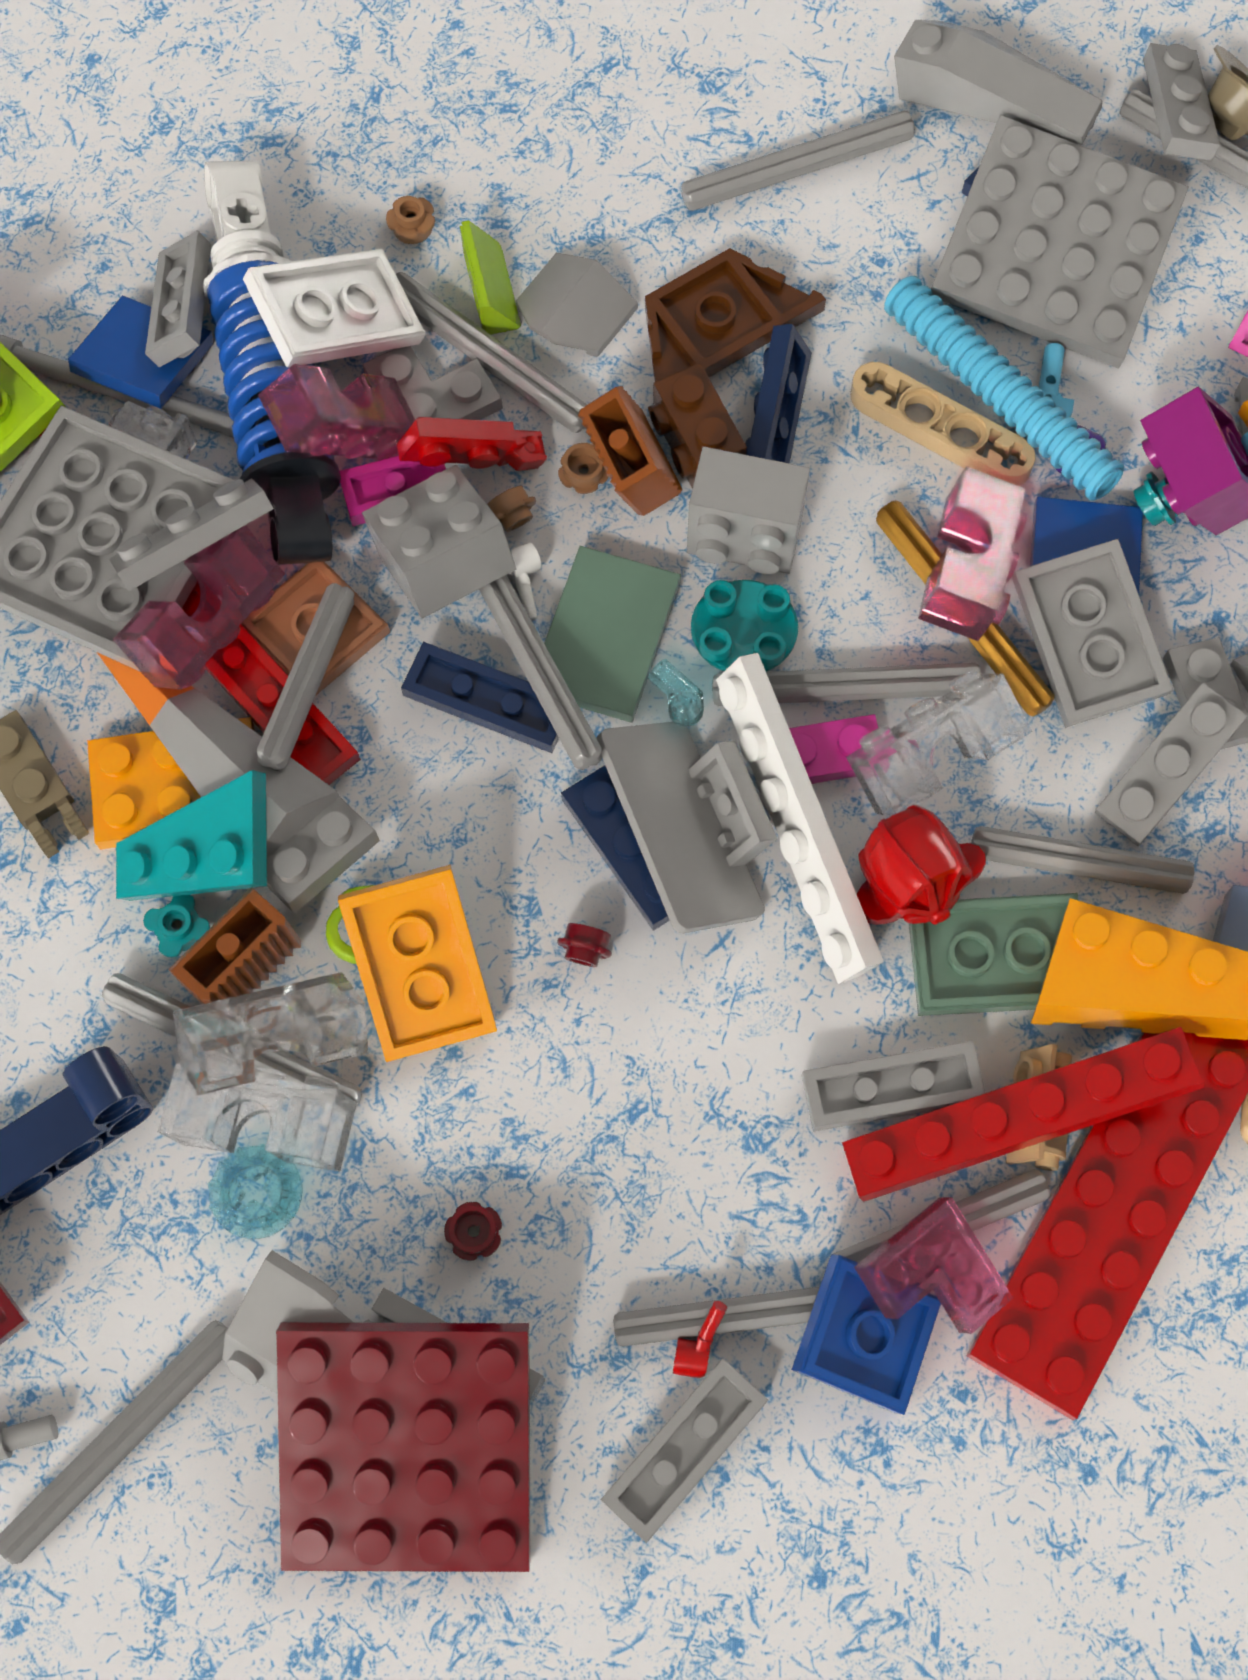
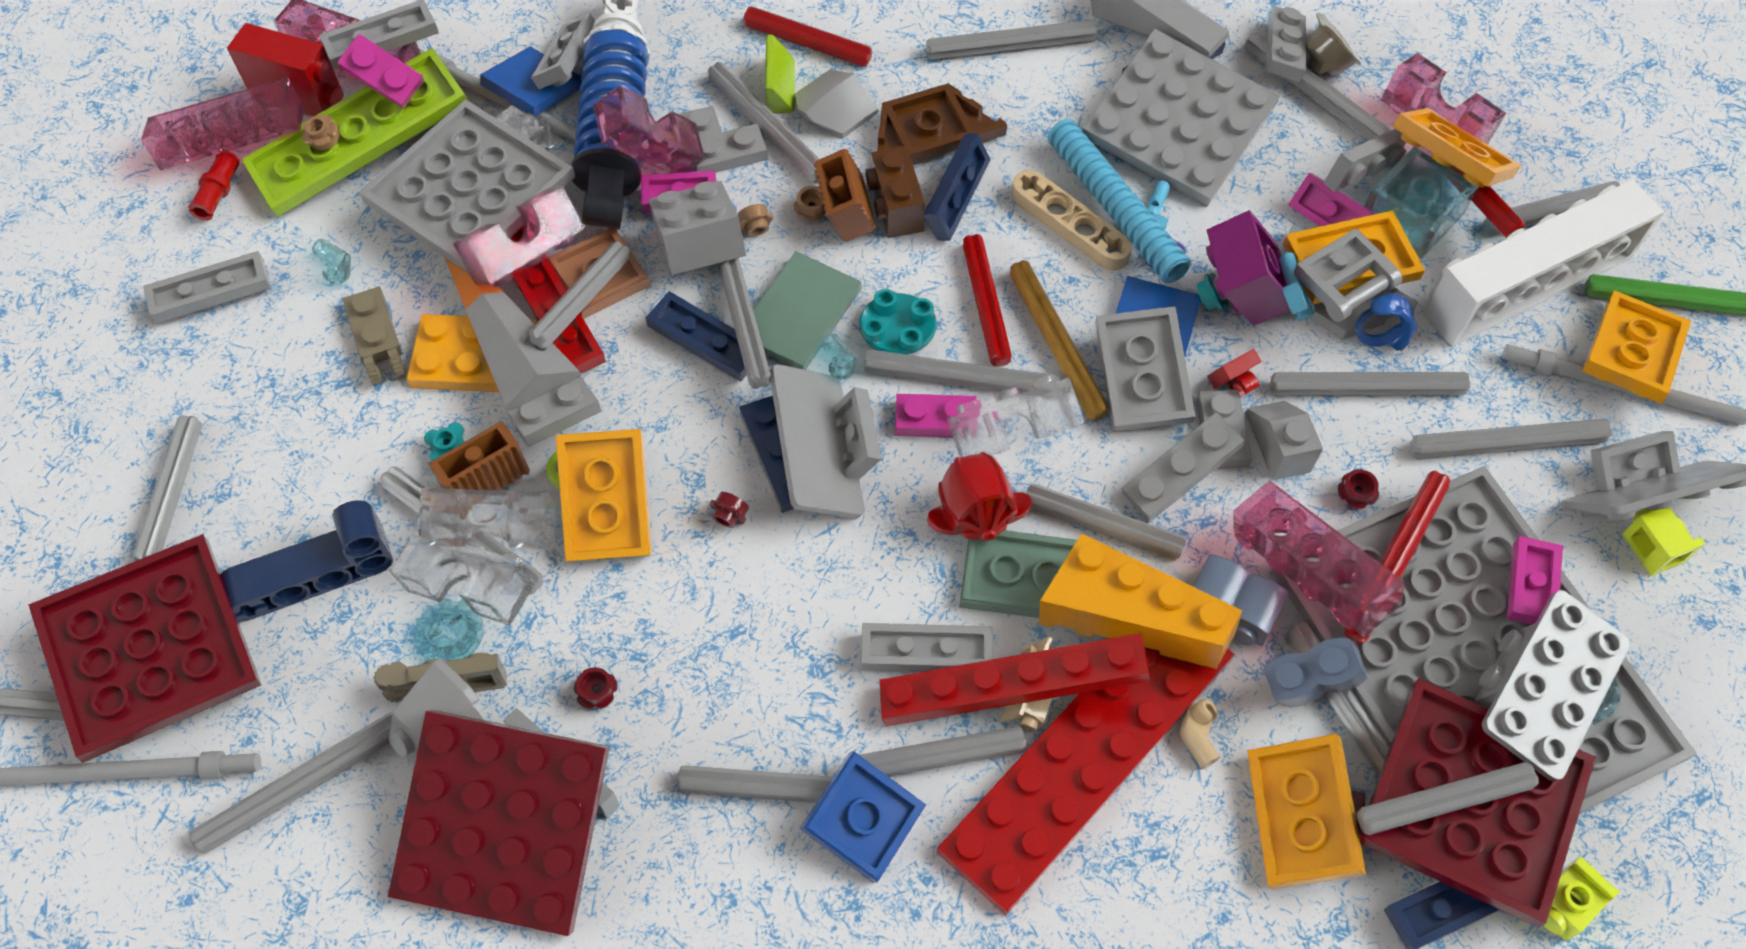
camera: 10 degrees right, 10 degrees down
light grey plate [109,478,274,592] -> none
teal wing [116,770,267,901] -> none
white tile [243,249,426,368] -> none
medium nougat plate [386,196,435,244] -> none
red hinge [397,417,547,471] -> none
white hand [507,542,541,621] -> none
light grey plate [600,1358,768,1543] -> none
red hand [673,1301,727,1378] -> none
light grey brick [687,447,810,574] -> none
white plate [716,653,884,984] -> none
clear pink plate [854,1197,1013,1334] -> none
clear pink arch [918,466,1027,641] -> none
none -> dark tan hinge [373,652,507,703]
none -> red axle [743,6,872,67]
none -> red axle [963,234,1012,367]
none -> red tile [1207,348,1262,397]

